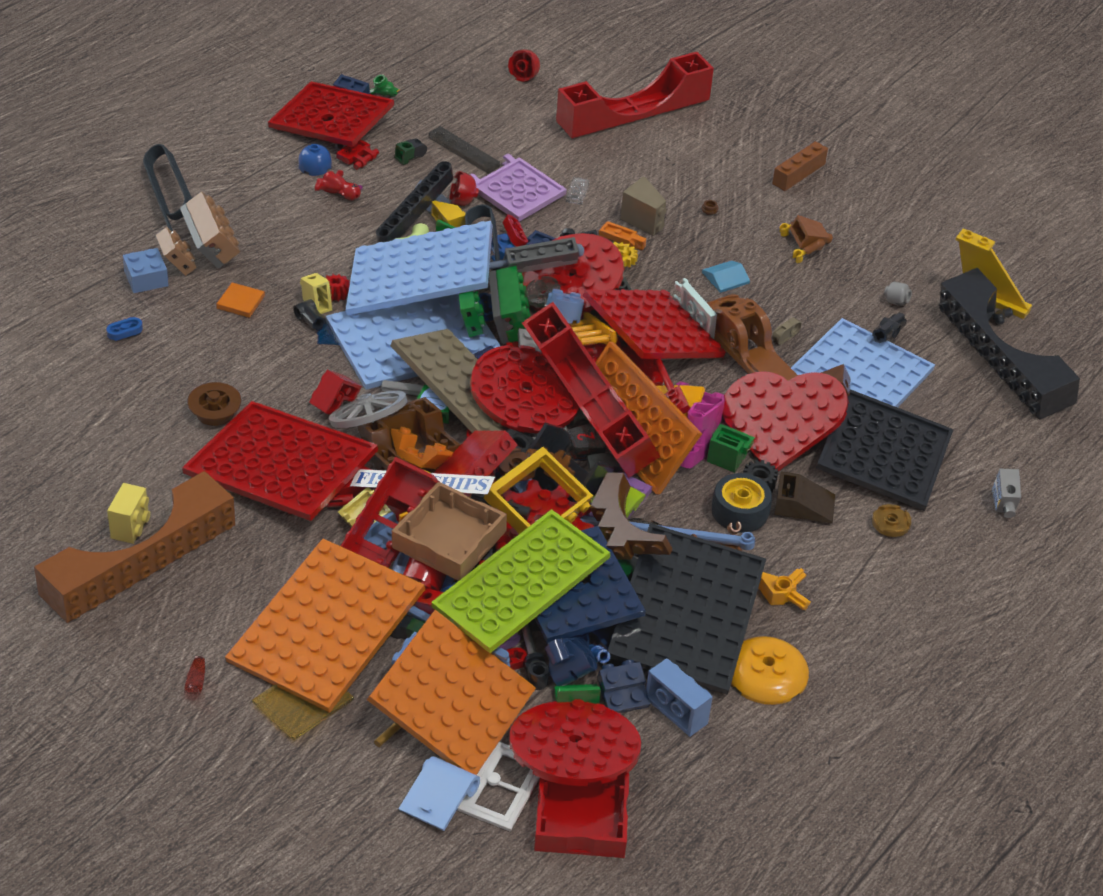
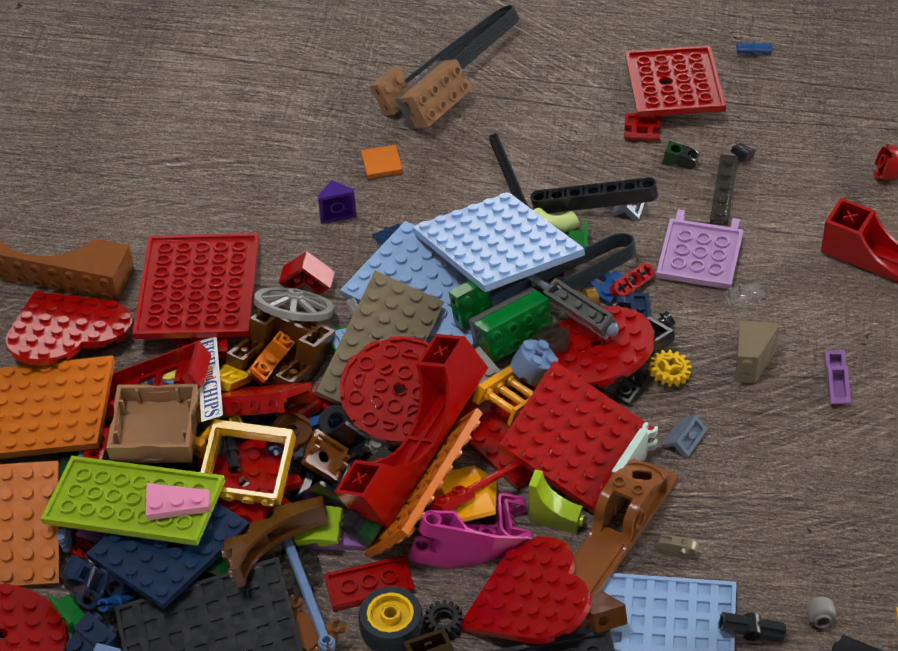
camera: 65 degrees right, 5 degrees up
blue plate [106,317,143,341] -> none
light yellow brick [107,483,150,544] -> none
medium blue brick [123,248,169,293] -> none
reddish brown wheel [187,382,241,426] -> none
black piece [293,299,326,331] -> none
blue cylinder [298,144,332,176] -> none
light yellow torso [300,273,332,314] -> none
red animal [314,170,363,201] -> none
red gear [325,273,350,302] -> none
dark blue hinge [333,74,370,94] -> none
green animal [370,75,400,97] -> none
yellow slope [431,201,466,228] -> none
red cylinder [449,171,479,206] -> none
orange hinge [599,221,646,250] -> none
reddish brown plate [702,200,719,215] -> none
dark azure slope [702,260,750,293] -> none
green plate [707,424,755,473] -> none
dark orange torso [780,215,833,263] -> none
none -> red plate [5,291,133,365]
none -> bright pink wing [146,483,210,520]
none -> dark purple slope [317,180,357,224]
none -> red tile [324,555,415,612]
none -> leg [339,509,382,548]
none -> black axle [489,133,528,206]
none -> lime arch [529,469,585,534]
none -> sand blue panel [661,415,707,457]
none -> black tile [730,143,756,159]
none -> blue pin [736,41,772,55]
none -> medium lavender slope [823,350,851,405]

